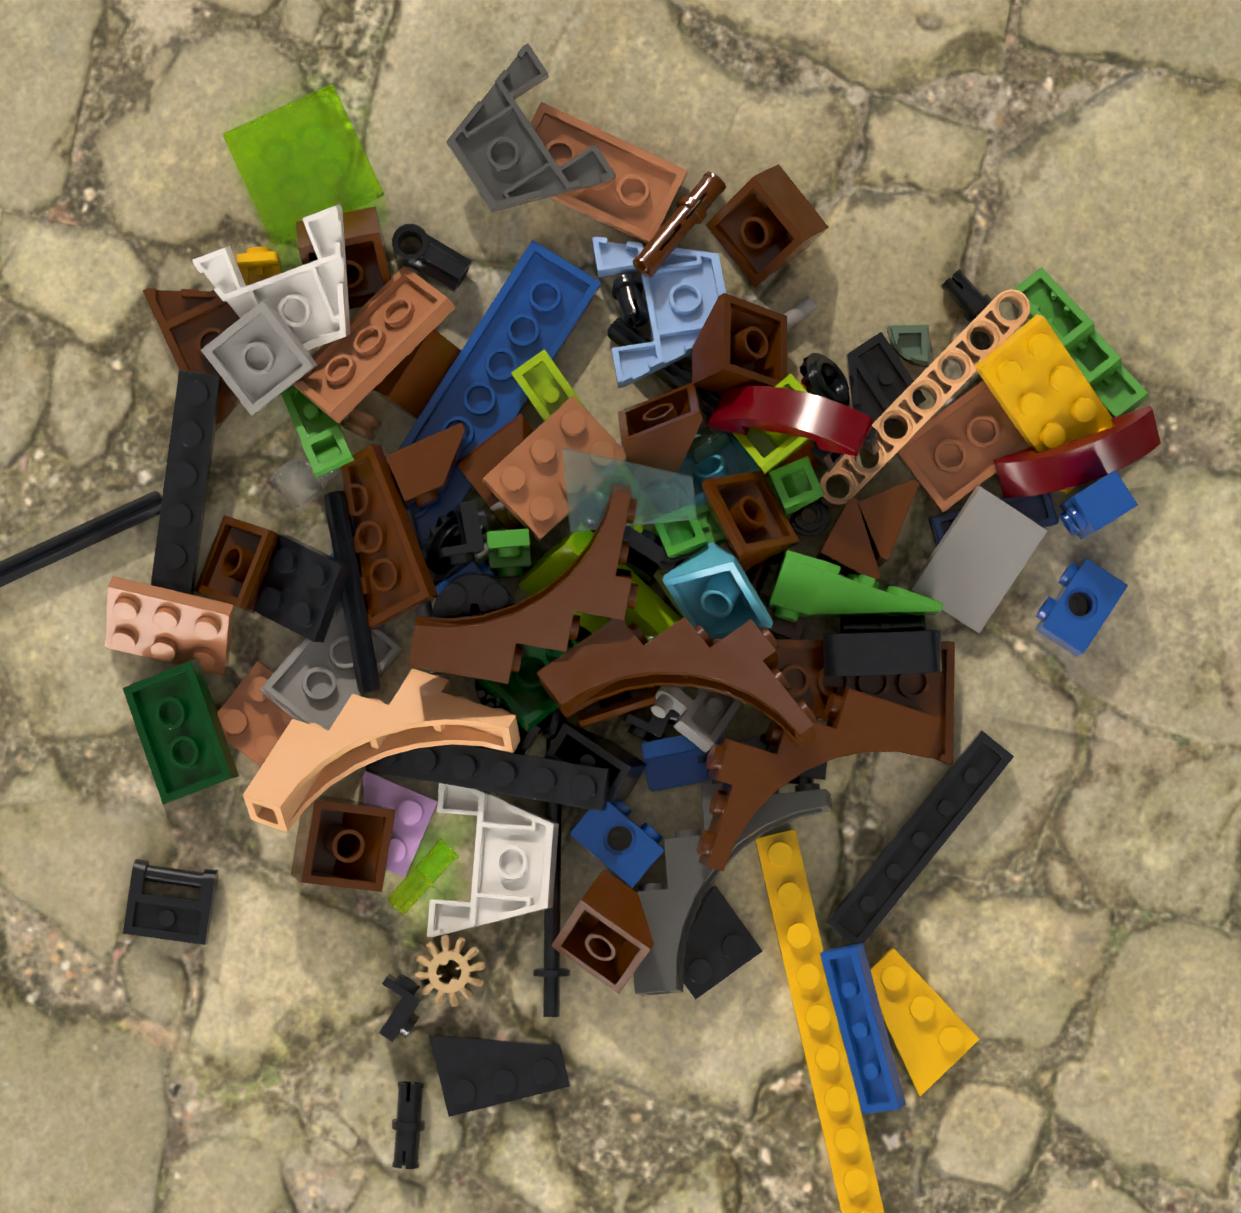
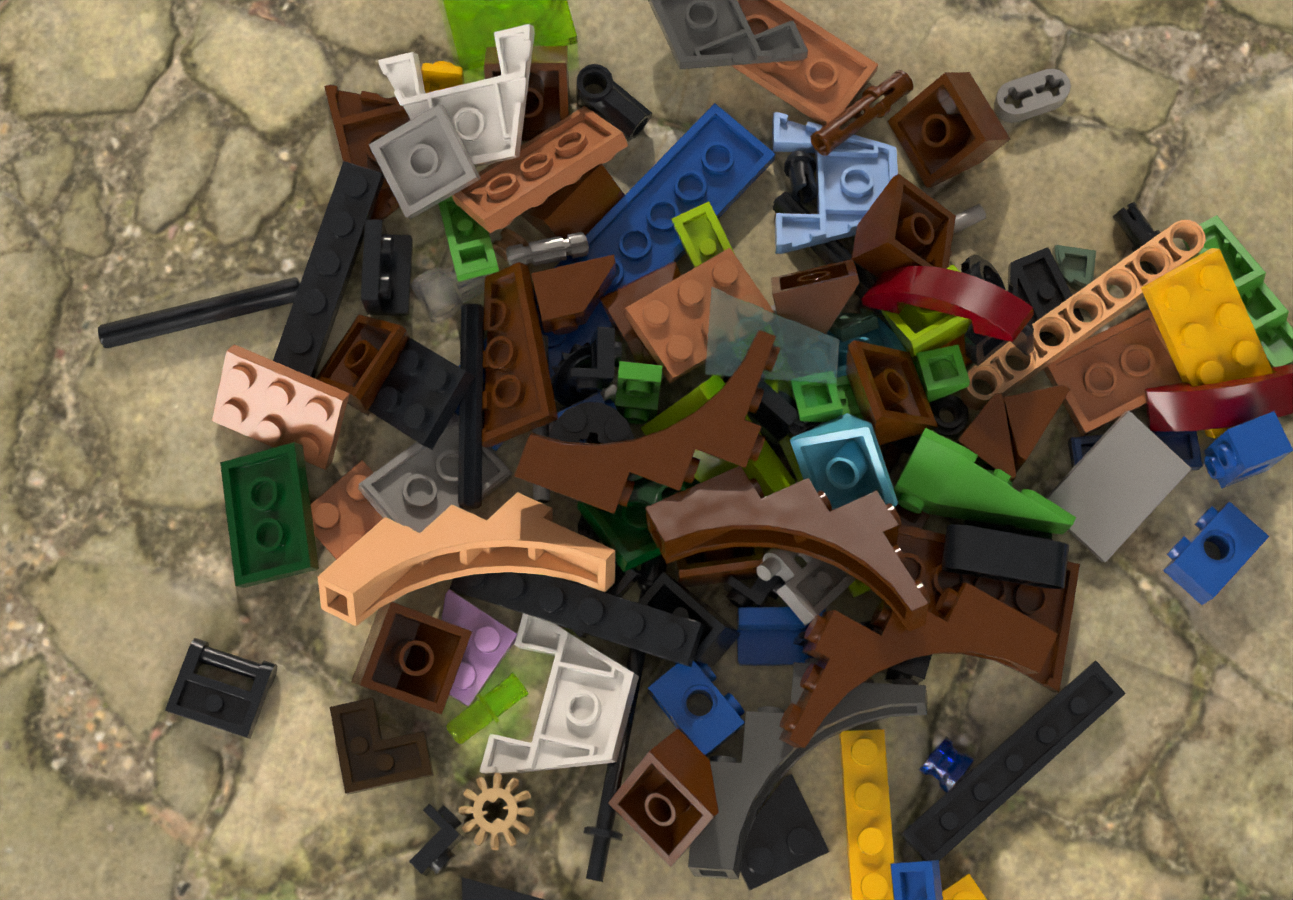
camera: 10 degrees right, 10 degrees down
none -> dark brown plate [330,697,434,795]
none -> black bracket [361,219,413,316]
none -> light grey axle [506,232,589,266]
none -> clear blue wheel [918,736,974,793]
none -> light grey beam [993,69,1071,123]

